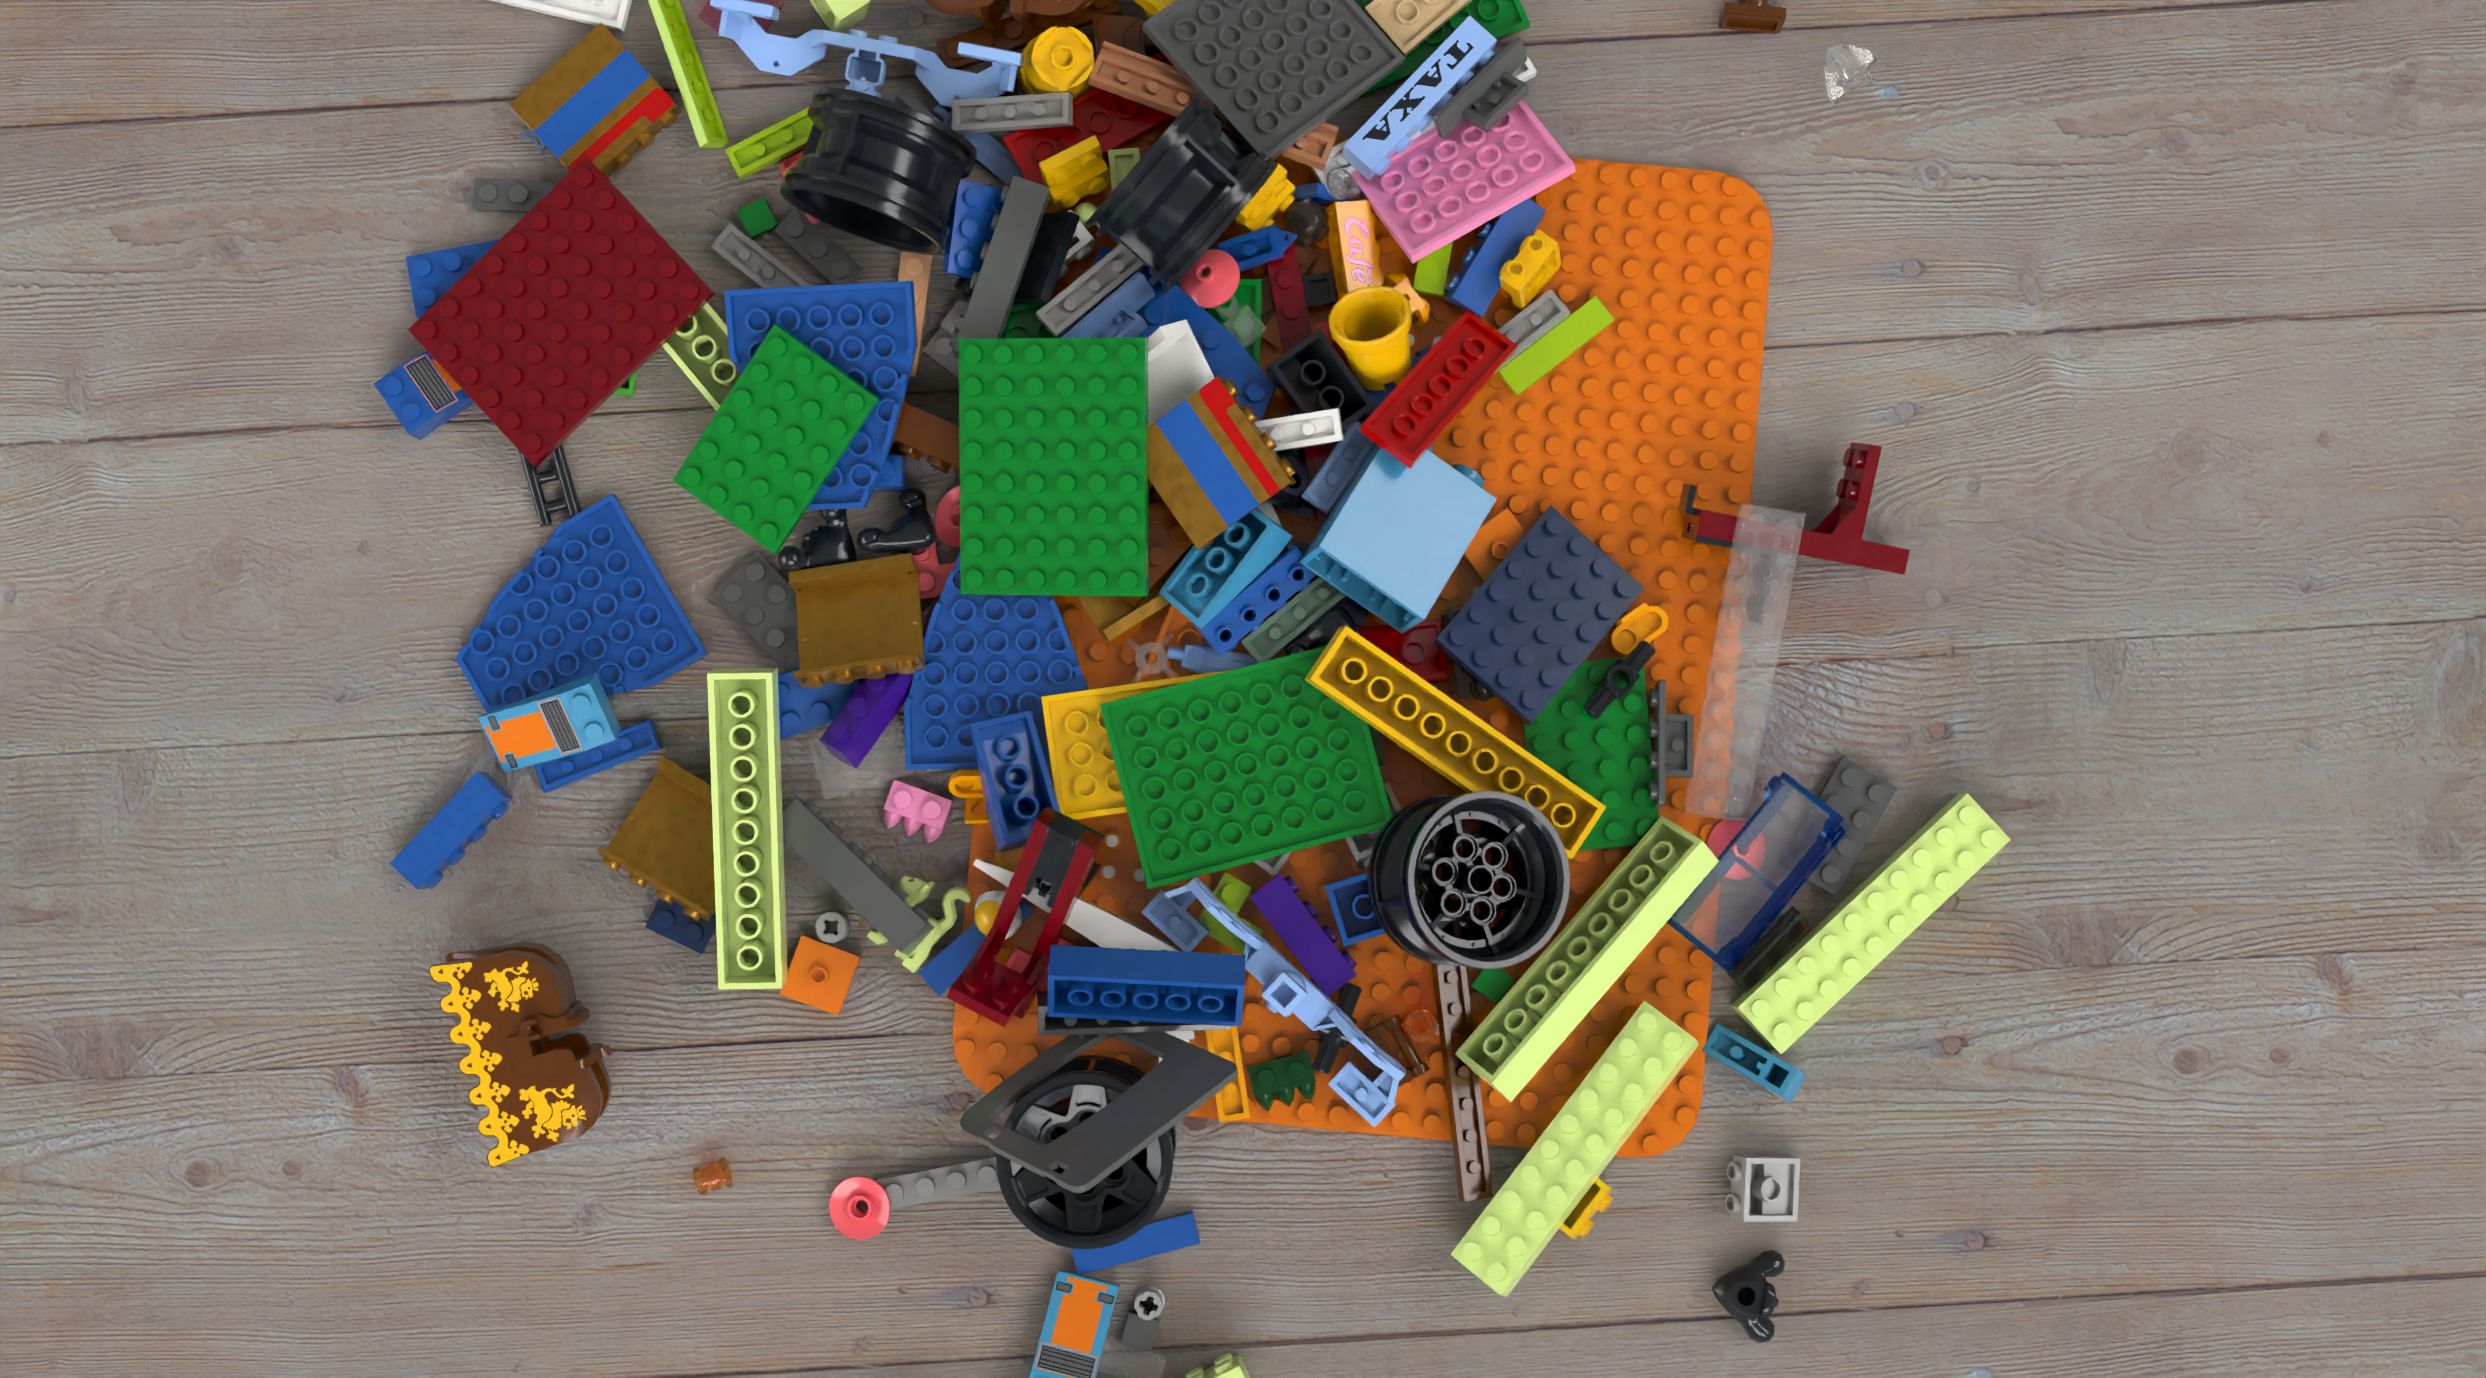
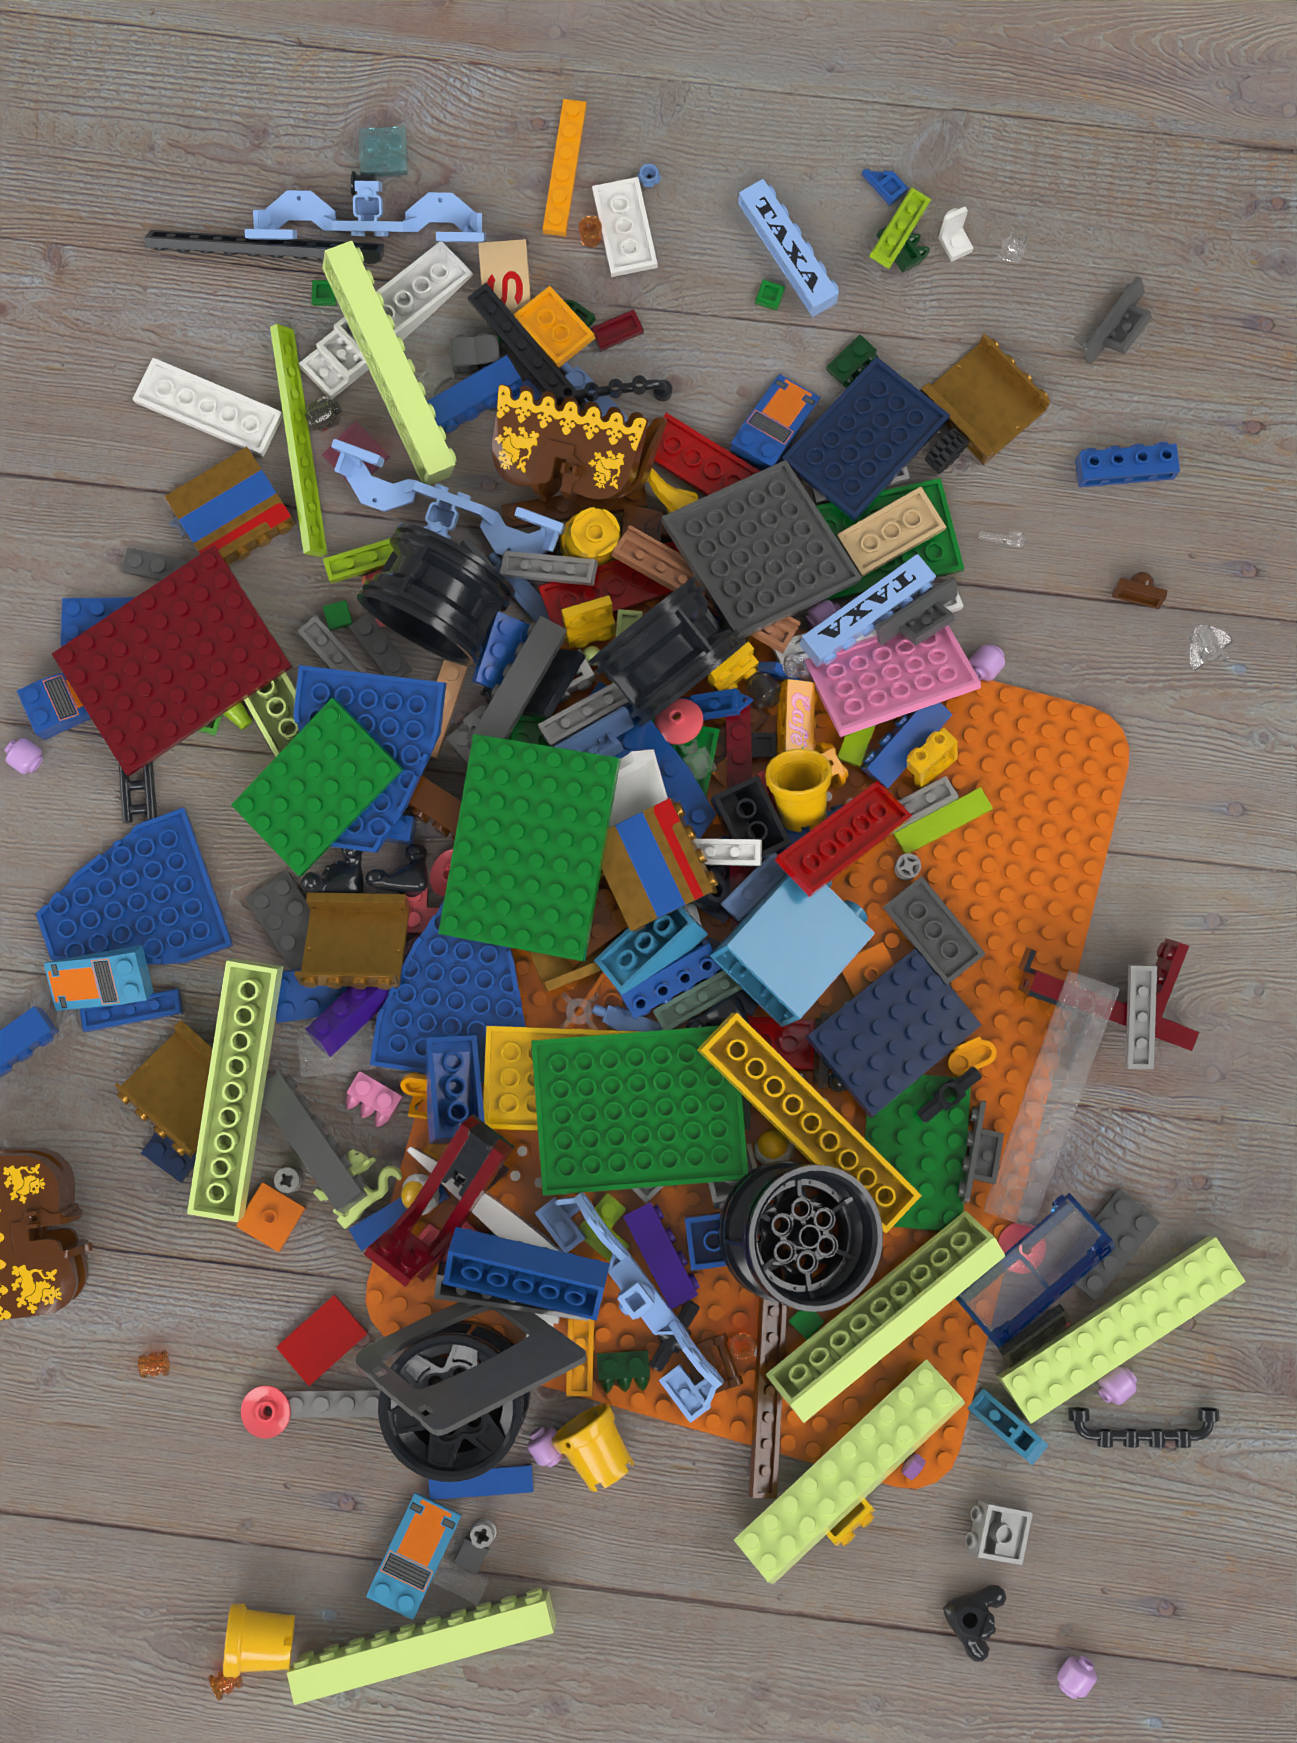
camera: 15 degrees right, 5 degrees down
none -> lavender head [4,738,44,774]
none -> lime cone [223,702,253,730]
none -> red tile [276,1294,368,1386]
none -> lavender head [527,1426,565,1467]
none -> yellow piece [552,1403,634,1492]
none -> yellow hair [754,1129,795,1164]
none -> lavender head [806,599,841,630]
none -> dark grey plate [882,876,986,985]
none -> light grey wheel [894,853,921,881]
none -> medium lavender tile [901,1453,926,1480]
none -> lavender head [969,644,1005,681]
none -> lavender head [1057,1656,1097,1699]
none -> black bar [1068,1407,1219,1448]
none -> lavender head [1098,1366,1137,1405]
none -> light grey plate [1125,965,1157,1069]

